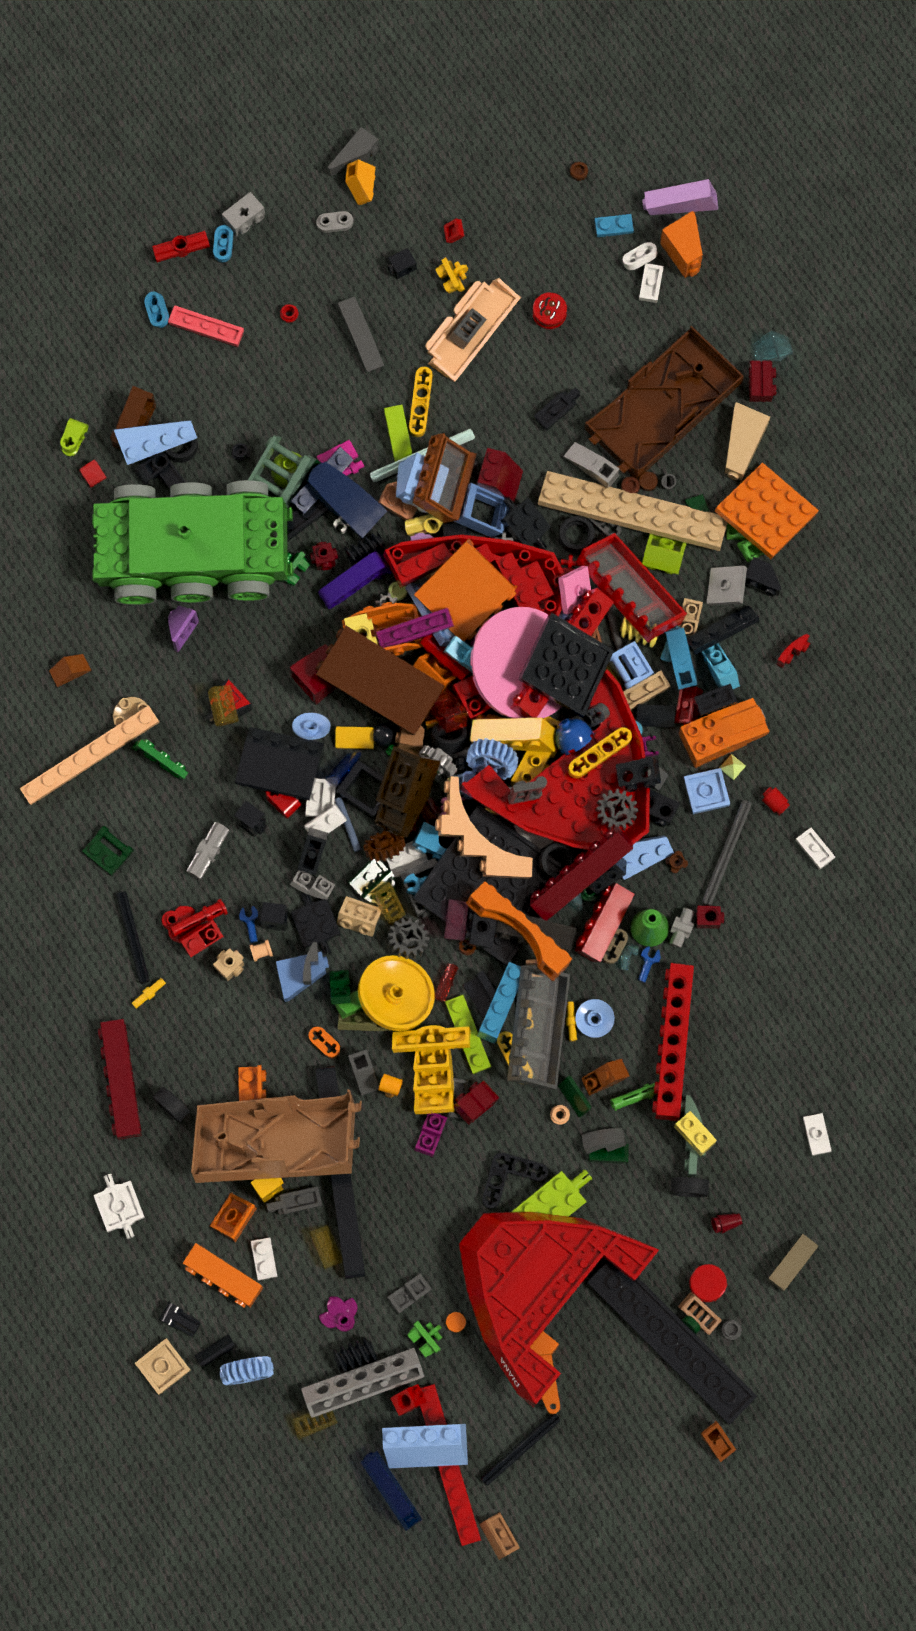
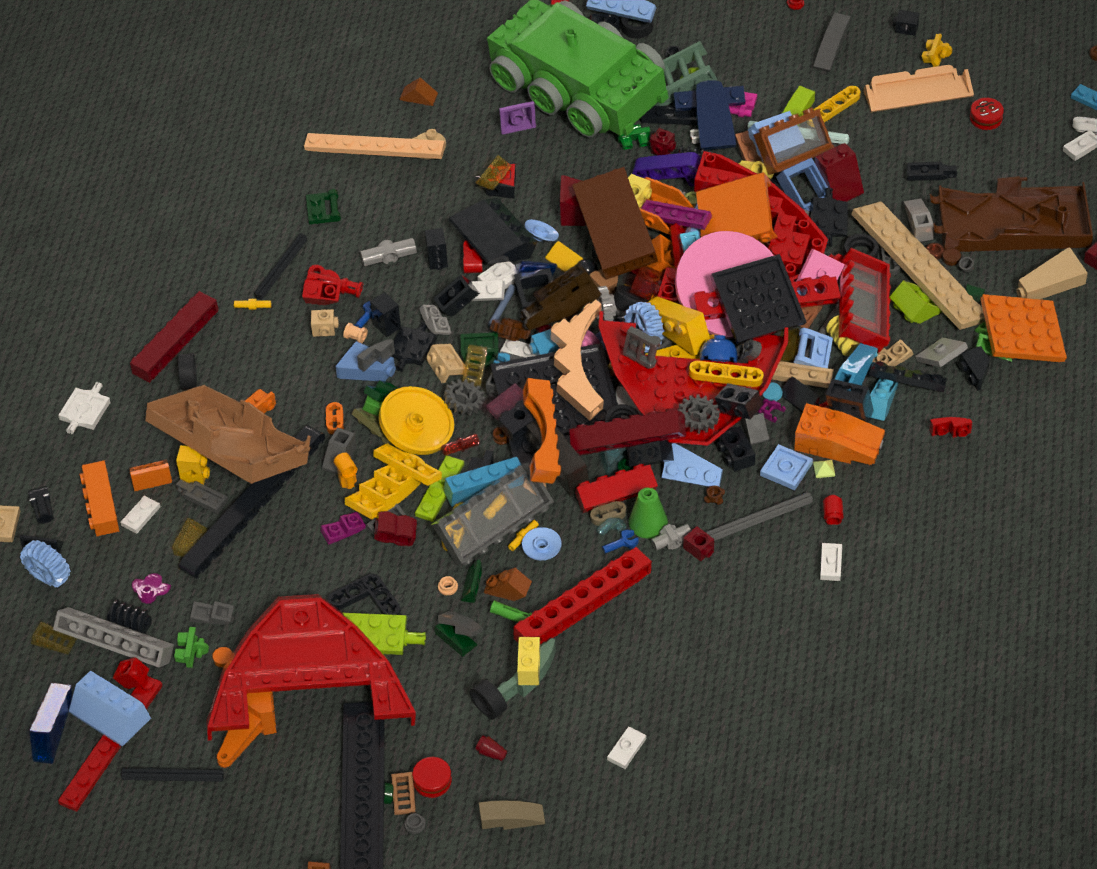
camera: 45 degrees right, 25 degrees down
green wing [132,739,188,780] -> none
red plate [444,218,464,243] -> none
dark grey slope [449,308,487,349] -> none
medium nougat slope [479,1512,520,1560] -> none

